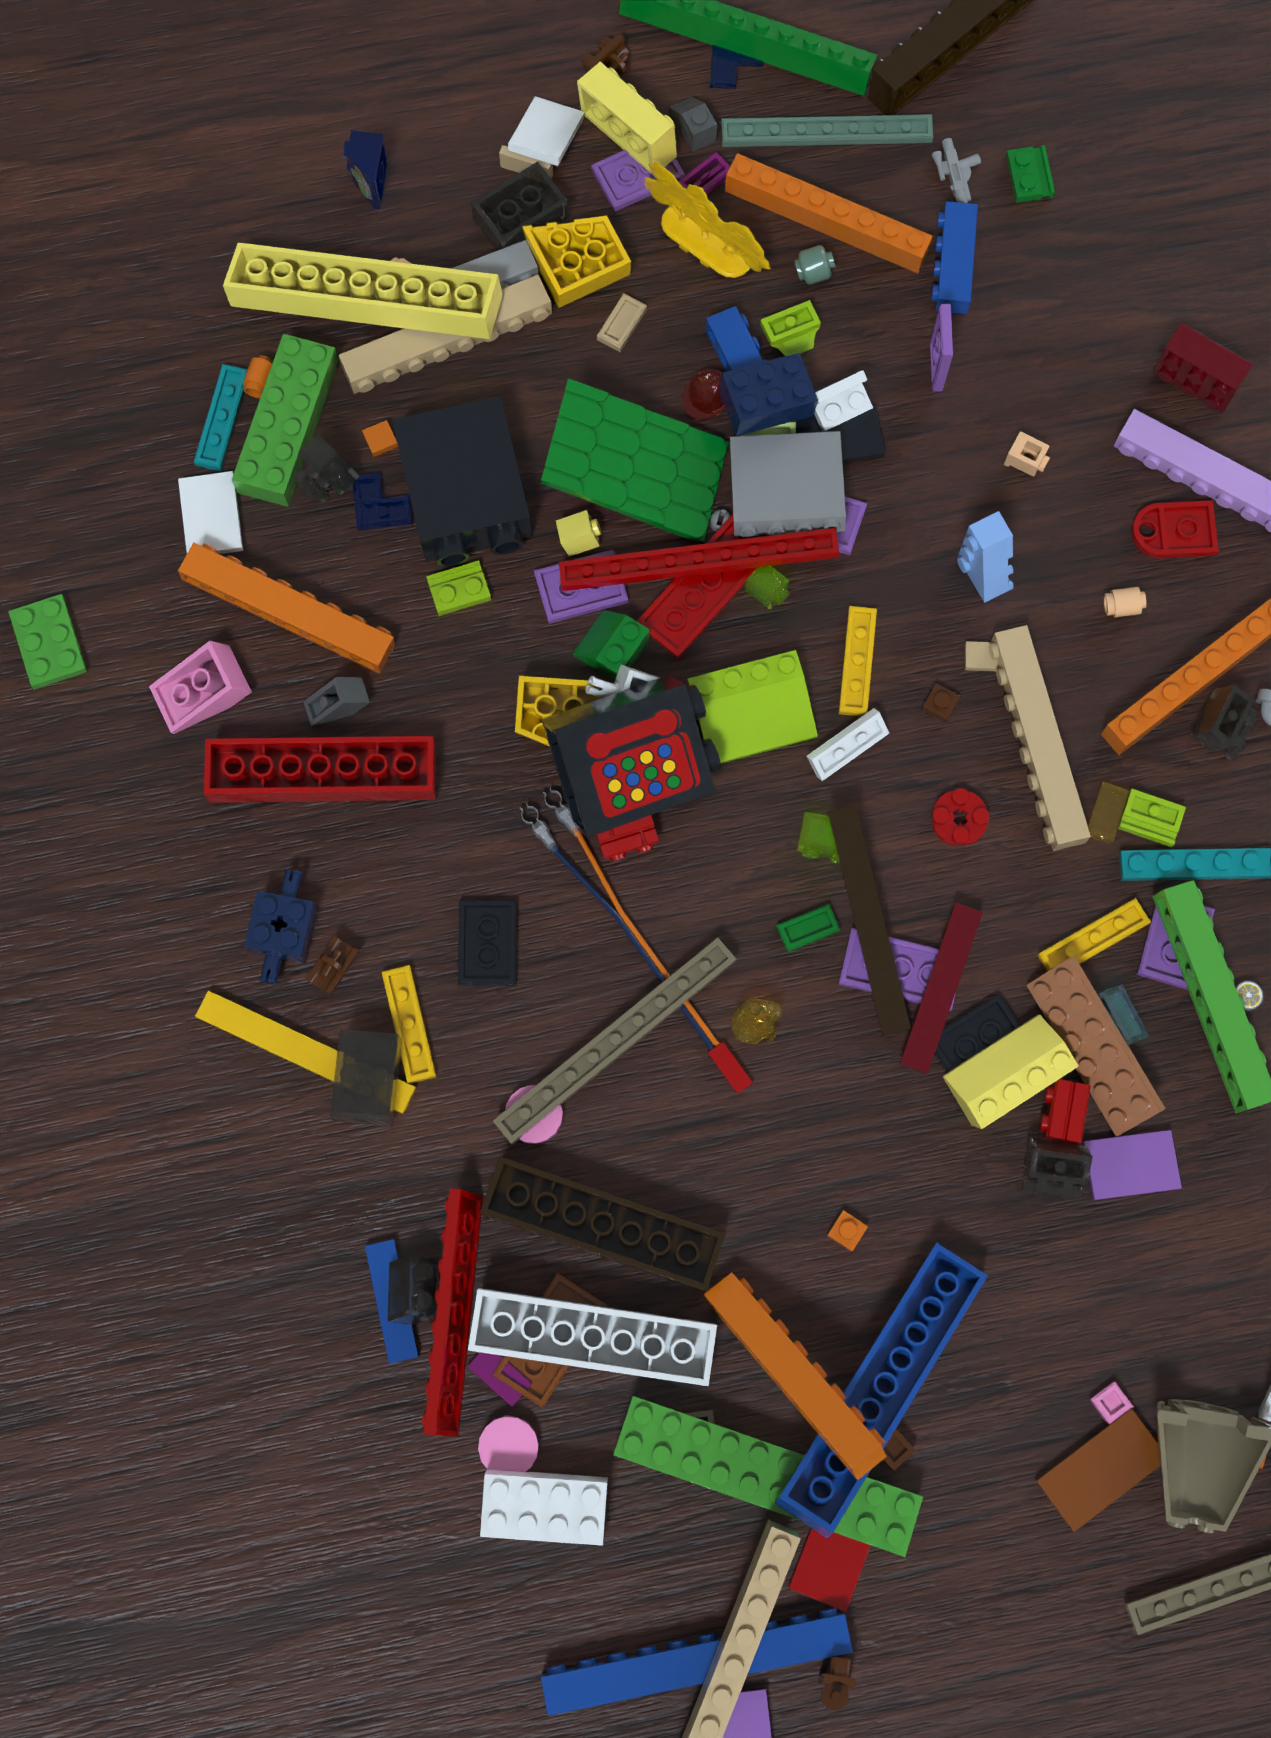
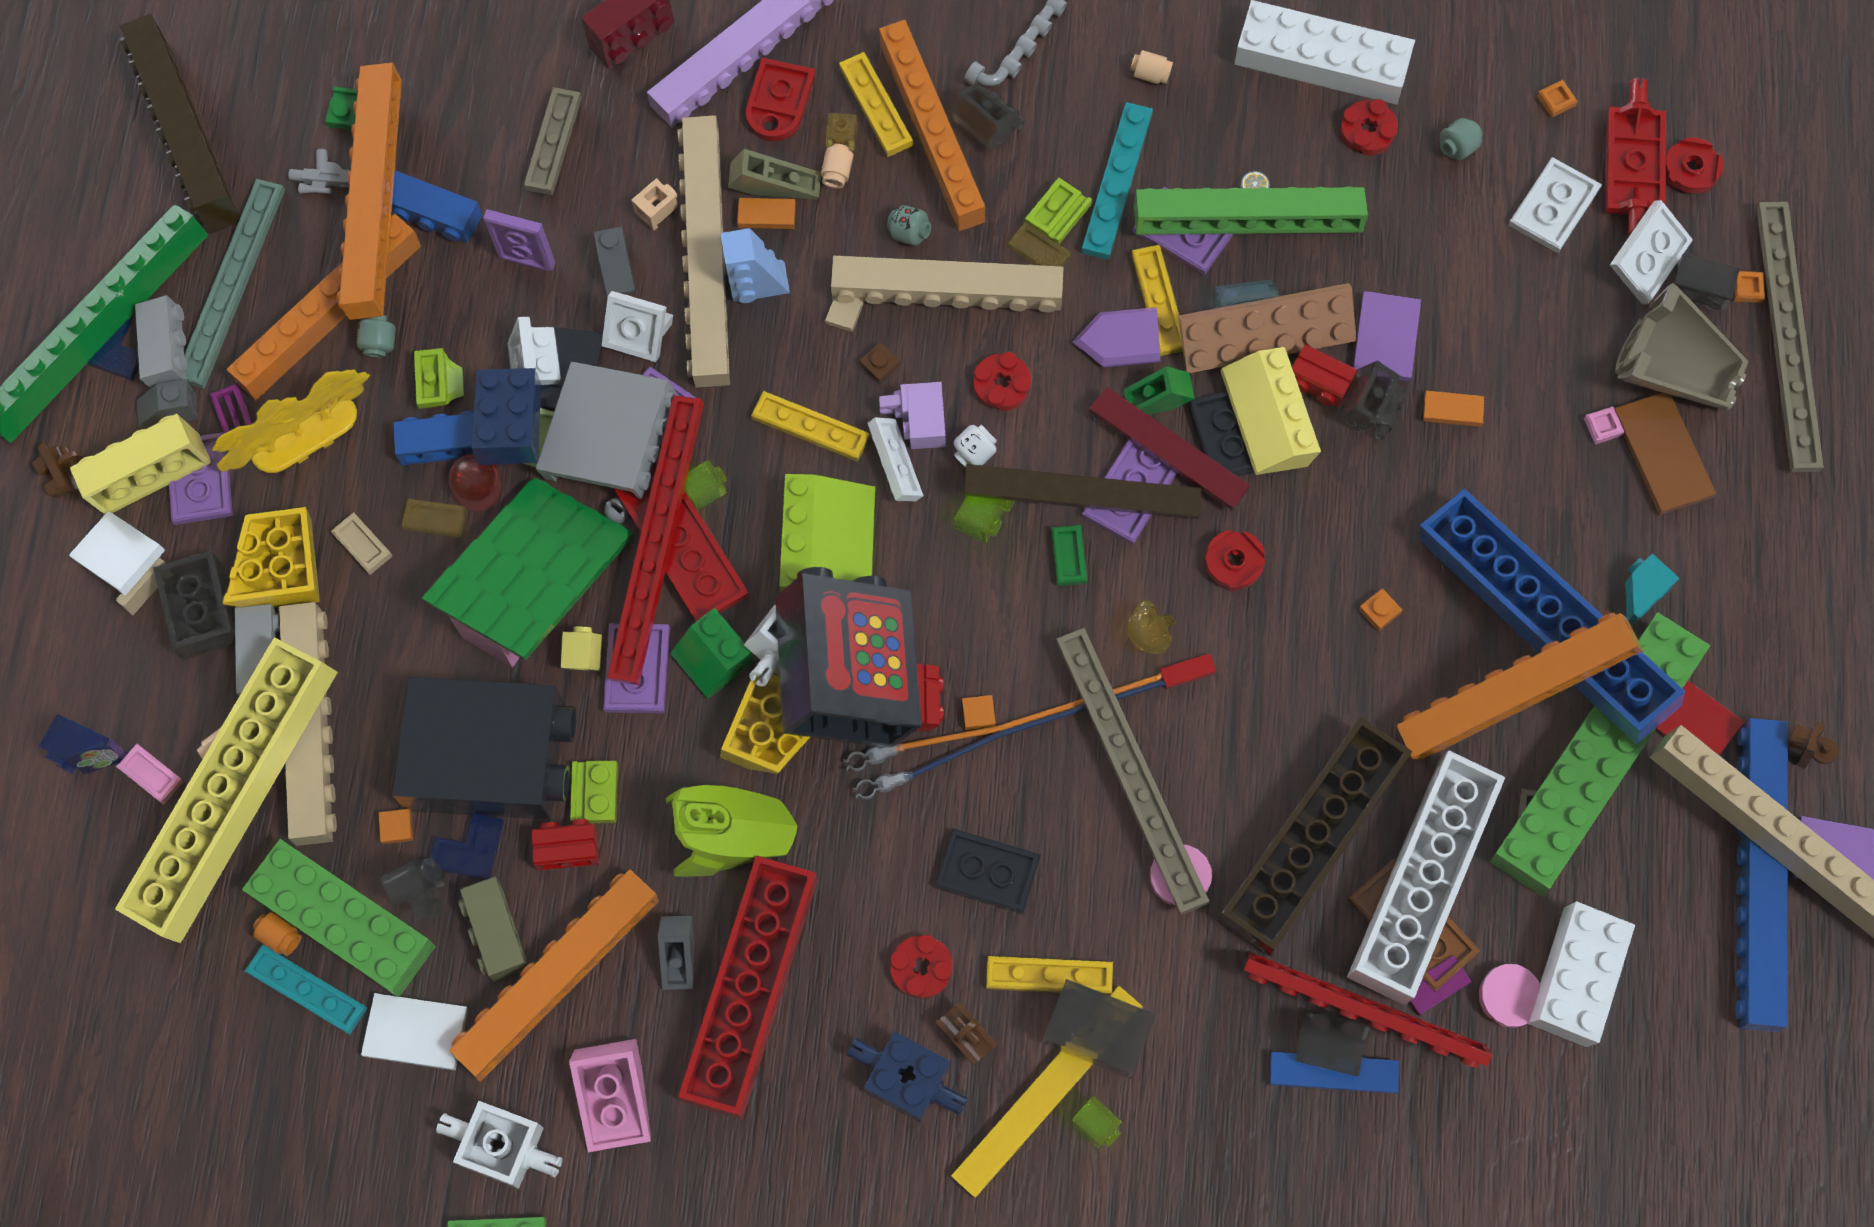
camera: 70 degrees left, 5 degrees down
none -> bright pink tile [116,744,184,805]
none -> light grey brick [135,295,188,388]
none -> orange brick [337,62,402,320]
none -> clear yellow tile [401,499,467,537]
none -> white brick [436,1101,563,1189]
none -> olive brick [458,876,528,982]
none -> dark tan plate [524,87,582,196]
none -> red brick [532,819,600,871]
none -> dark grey slope [594,227,636,297]
none -> white bracket [602,291,673,362]
none -> lime piece [666,785,798,877]
none -> tan brick [678,115,730,388]
none -> olive slope [728,149,821,200]
none -> orange tile [737,198,796,229]
none -> clear yellow plate [826,113,858,151]
none -> yellow plate [839,52,913,157]
none -> lavender hinge [879,382,946,449]
none -> sand green head [887,205,931,246]
none -> red plate [890,935,952,999]
none -> white head [953,425,997,467]
none -> orange tile [962,695,996,730]
none -> clear neon green brick [1071,1095,1122,1149]
none -> medium lavender tile [1072,307,1161,367]
none -> green slope [1123,366,1195,414]
none -> red plate [1205,530,1265,591]
none -> orange tile [1423,391,1484,427]
none -> teal slope [1625,554,1679,627]

